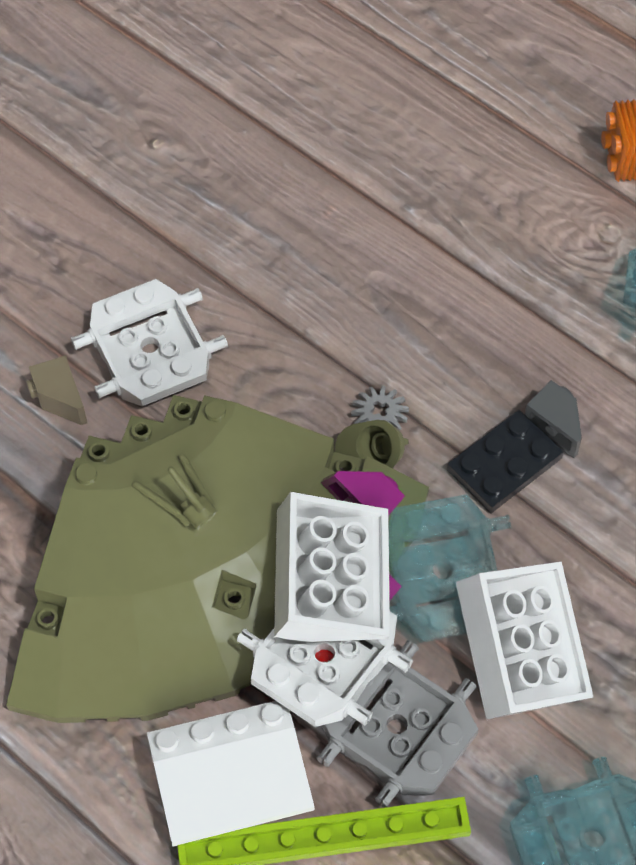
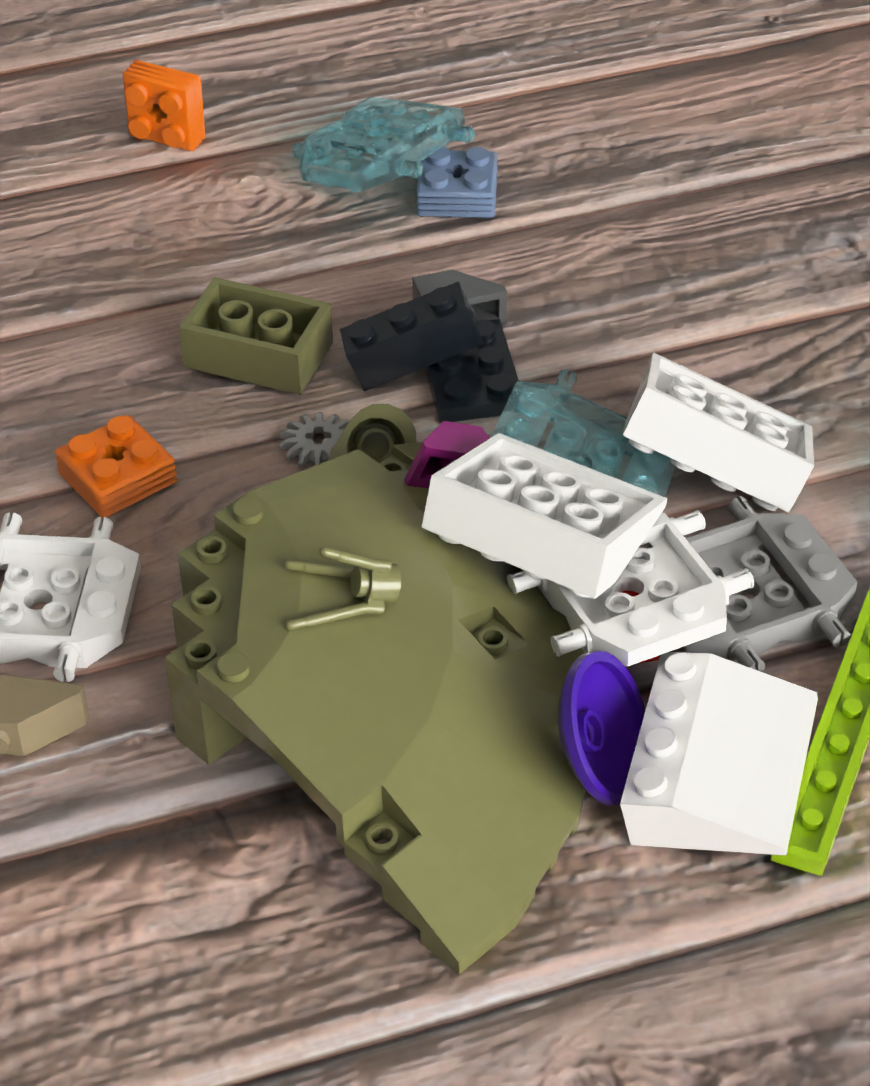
camera: 60 degrees left, 15 degrees down
none -> orange brick [54,415,178,518]
none -> olive brick [179,277,333,395]
none -> black brick [340,281,483,391]
none -> dark purple dish [558,651,646,806]

